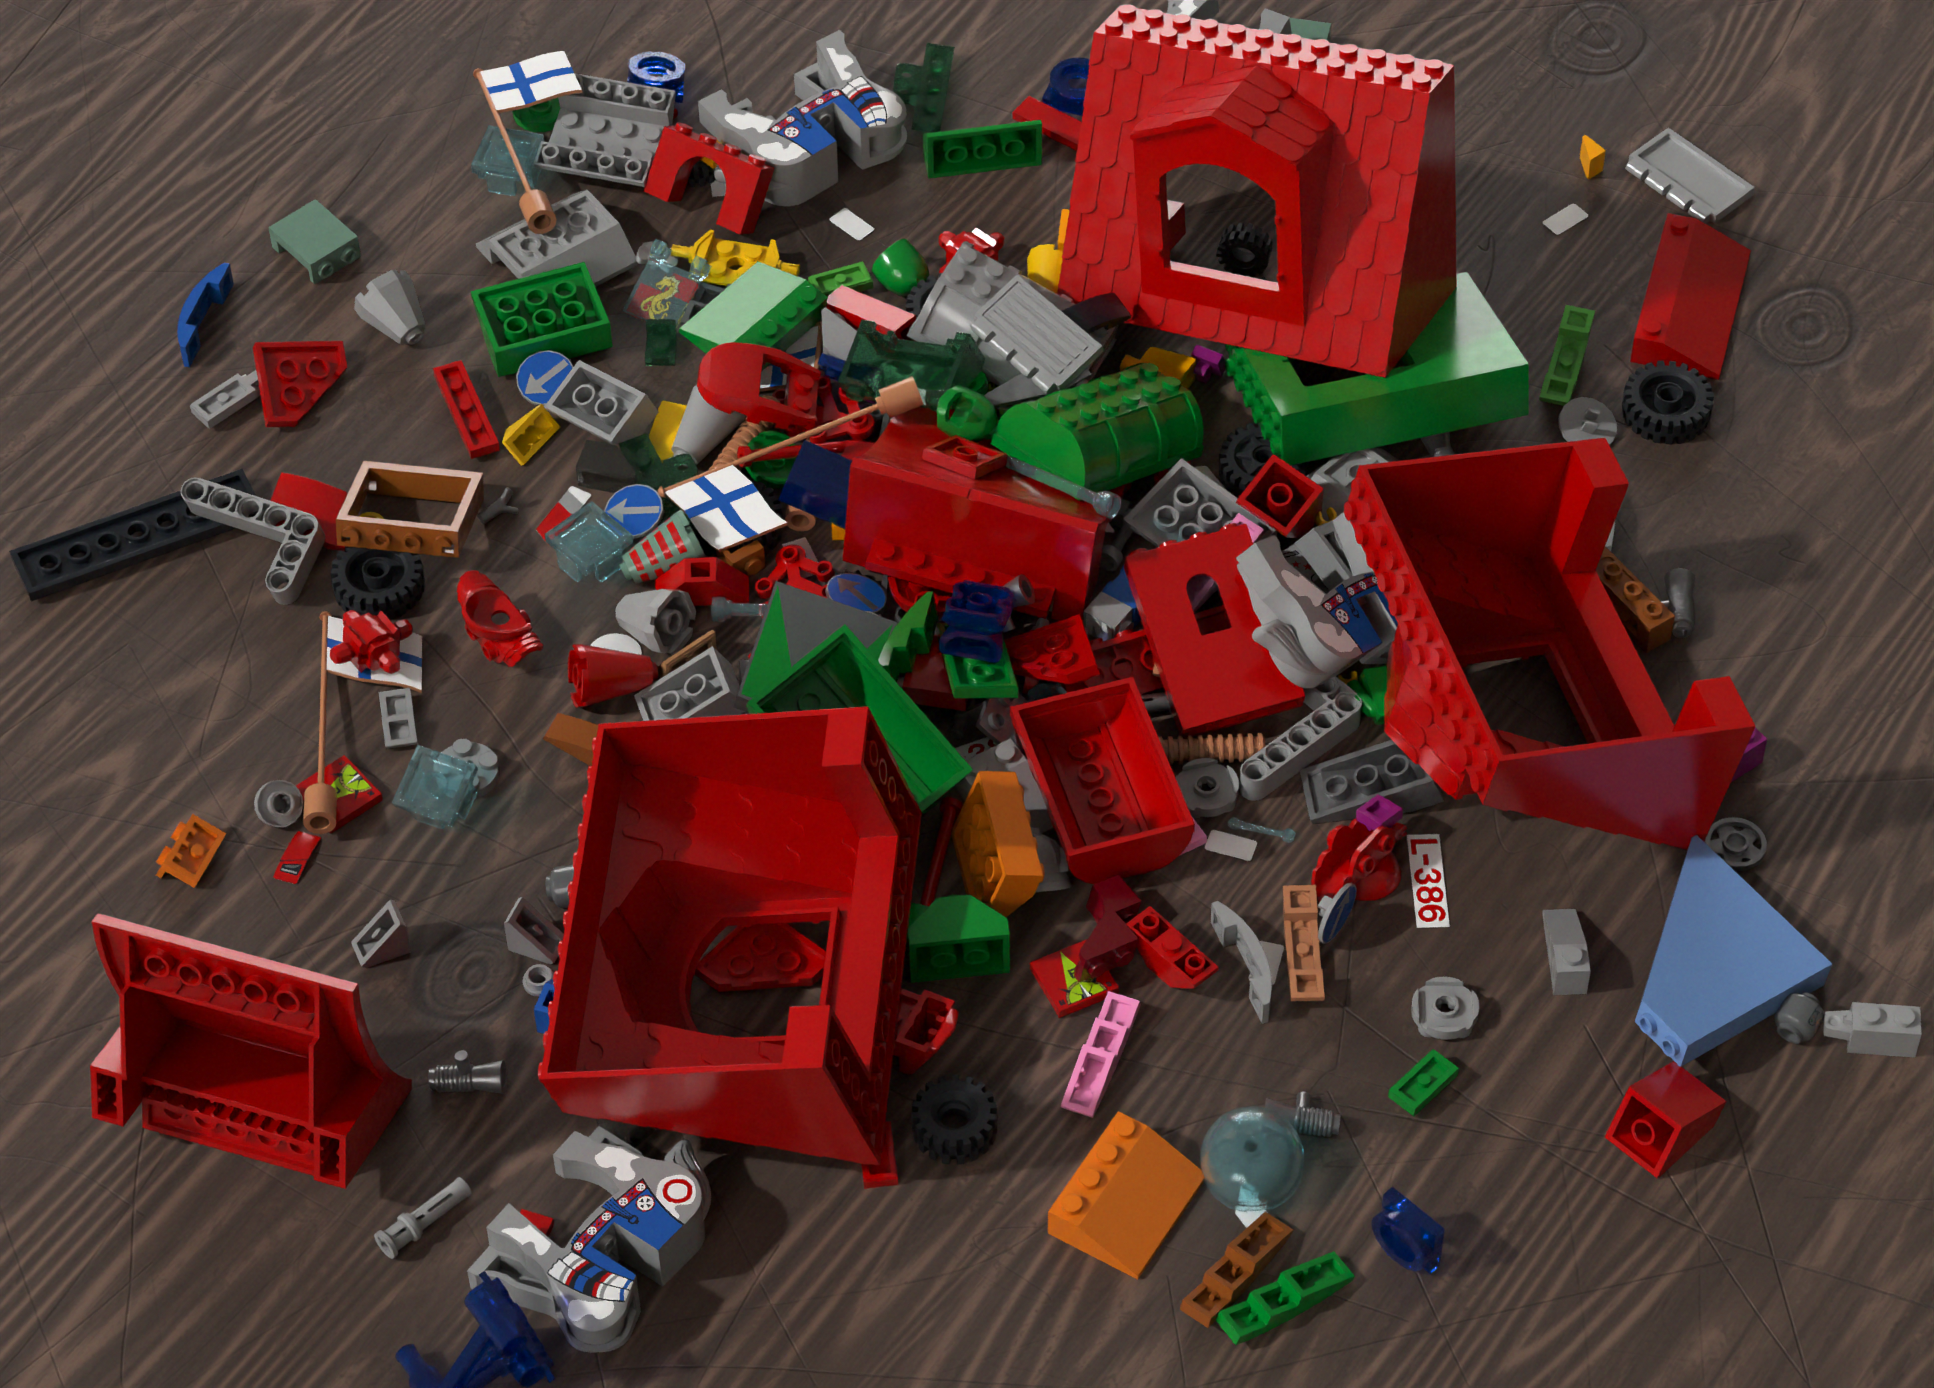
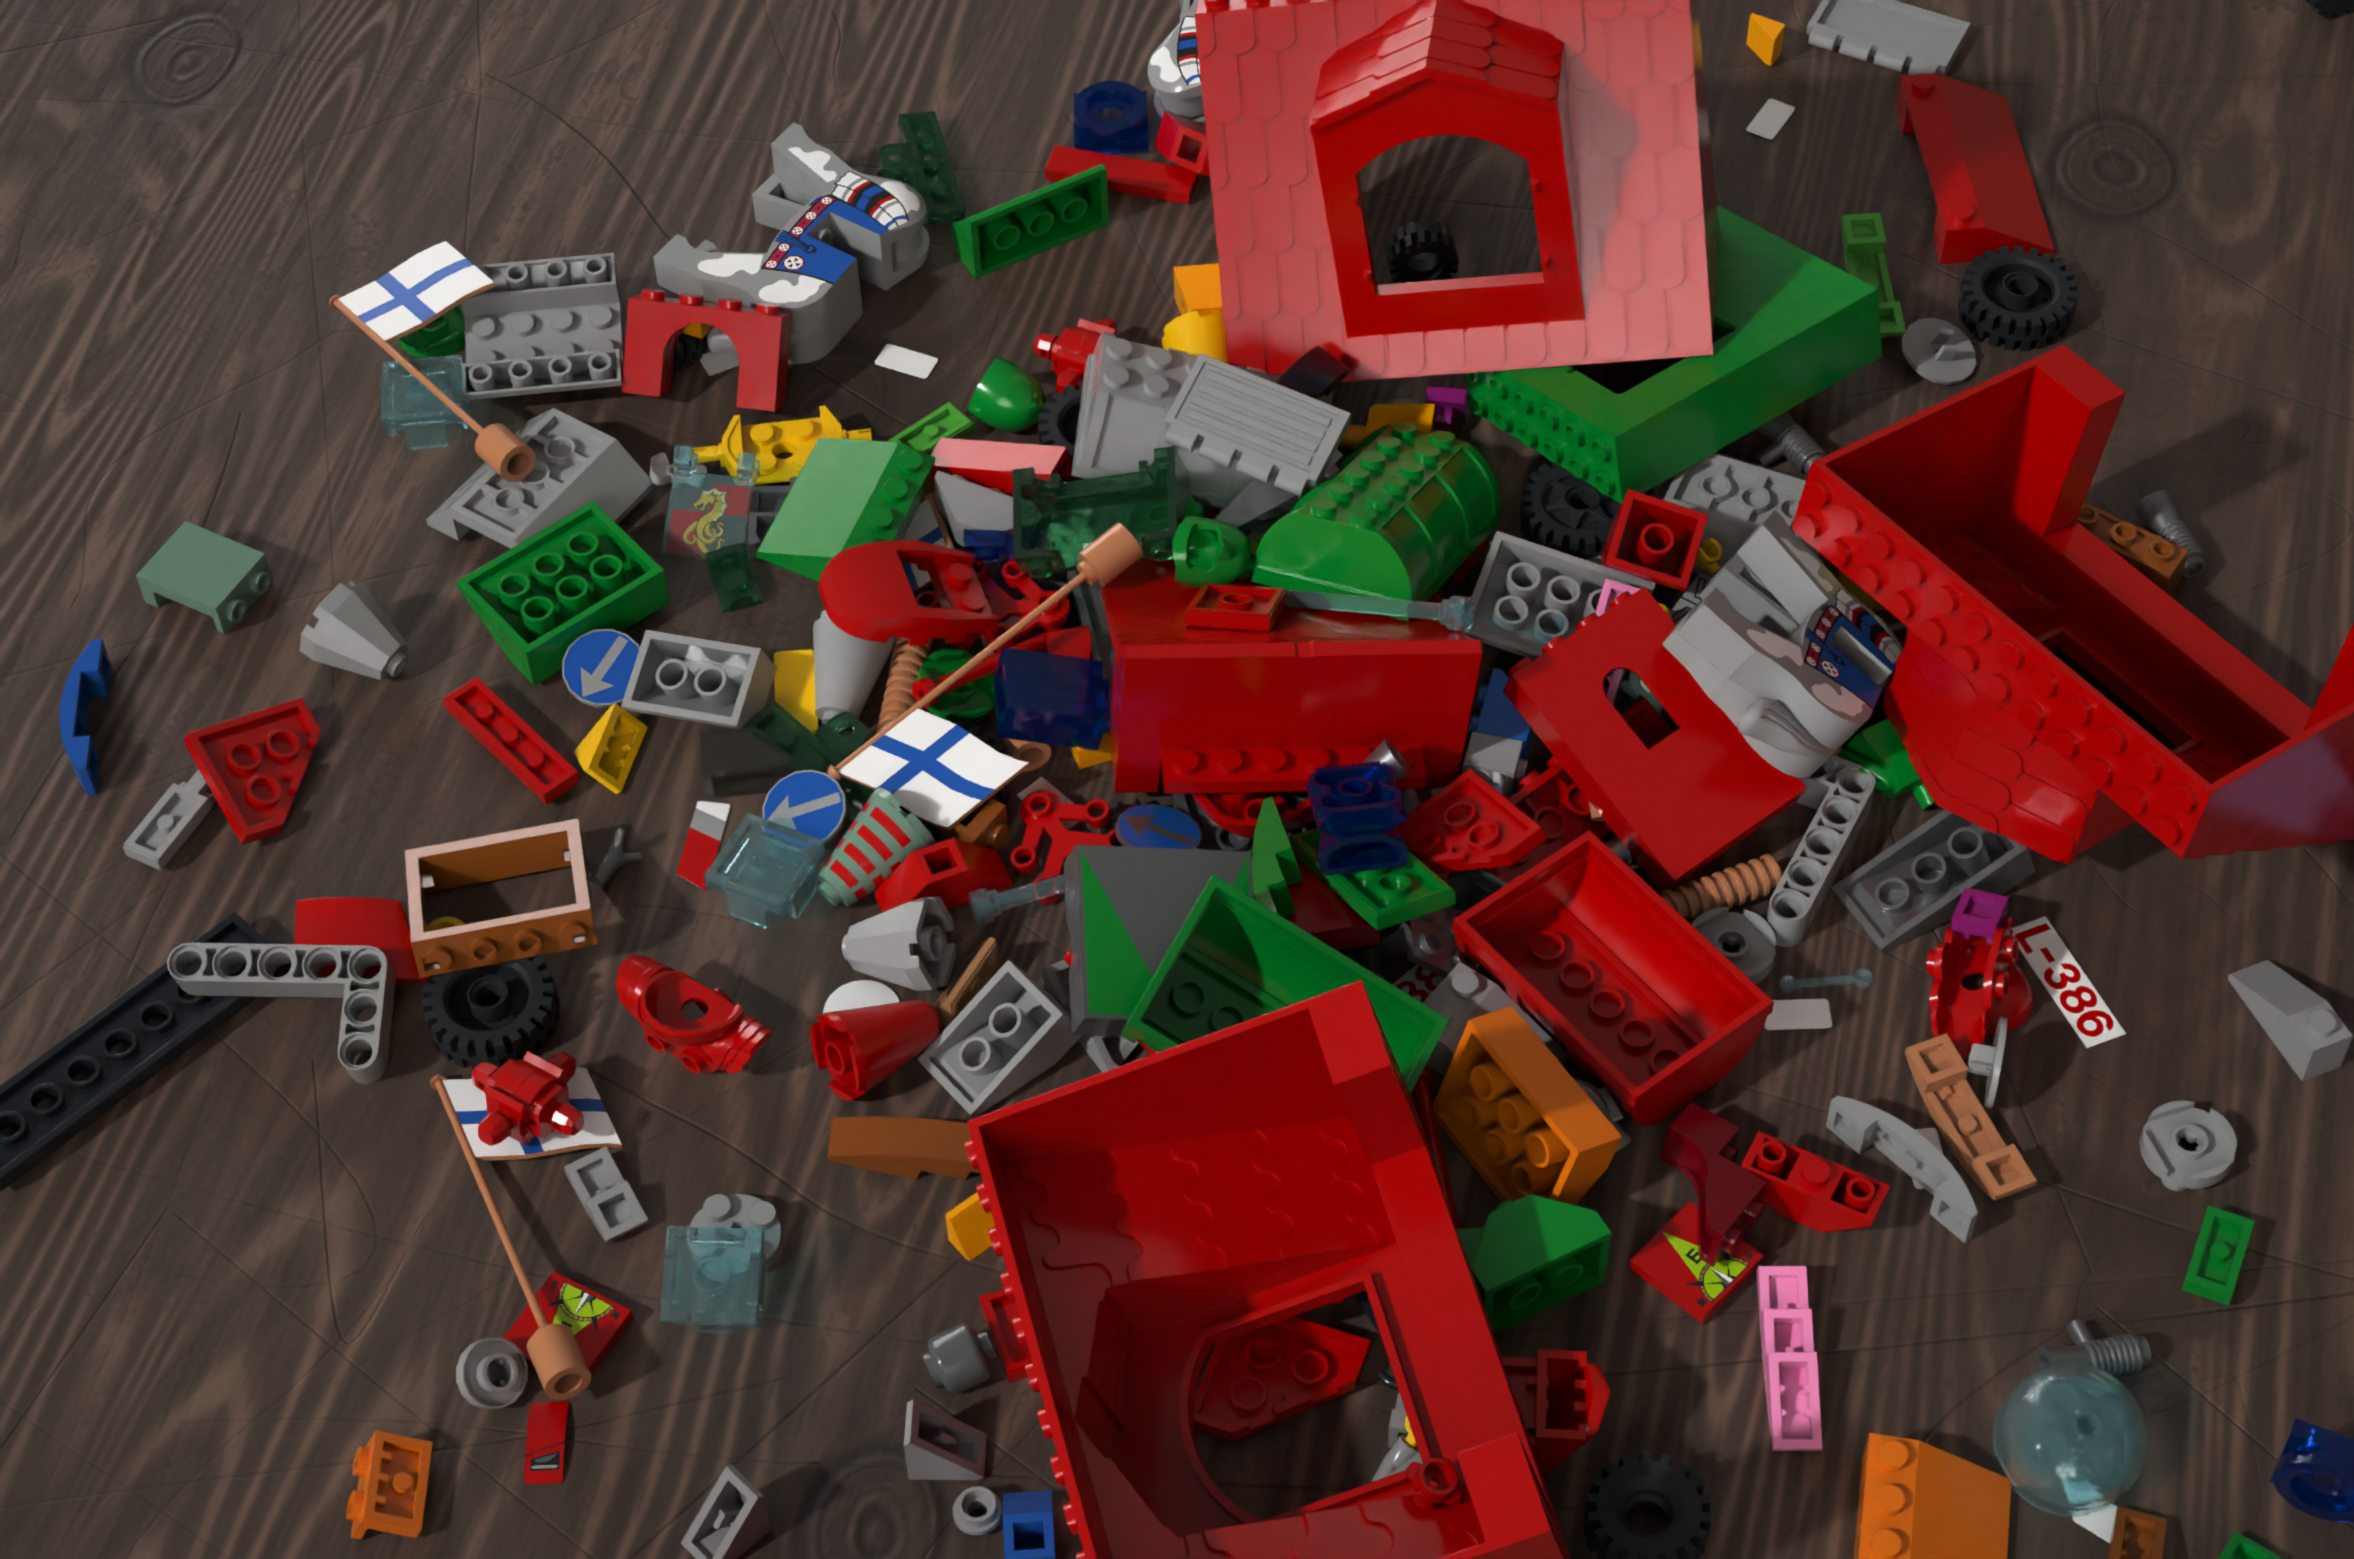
camera: 20 degrees left, 0 degrees up
clear blue piece [627,51,685,103] -> none

